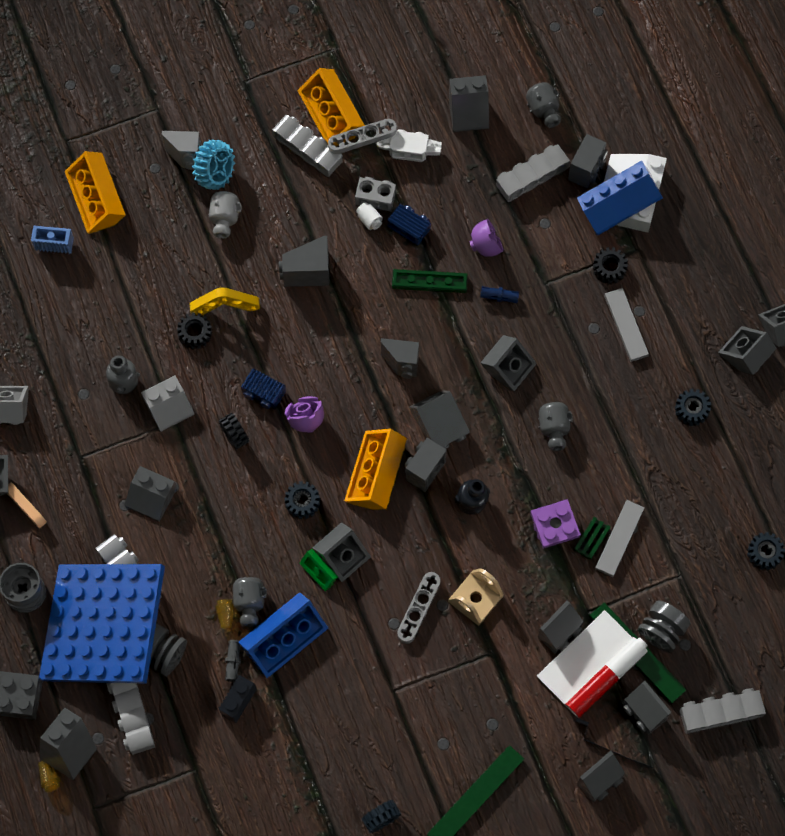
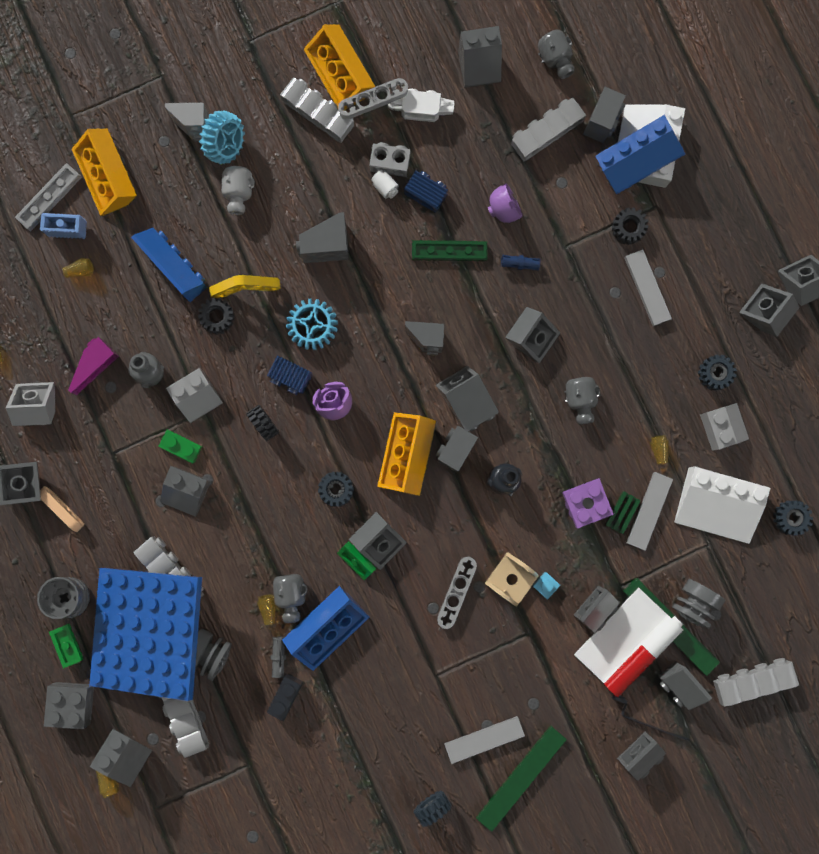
camera: 10 degrees left, 15 degrees up
none -> light grey tile [15,163,82,231]
none -> green plate [49,623,84,668]
none -> clear yellow cone [63,258,94,278]
none -> magenta slope [68,337,119,395]
none -> blue slope [131,228,207,302]
none -> green plate [158,429,203,463]
none -> medium azure gear [286,299,338,350]
none -> light grey tile [444,716,525,764]
none -> medium azure plate [532,572,560,600]
none -> clear yellow cone [650,435,669,464]
none -> white slope [674,467,770,544]
none -> light grey slope [700,403,749,451]

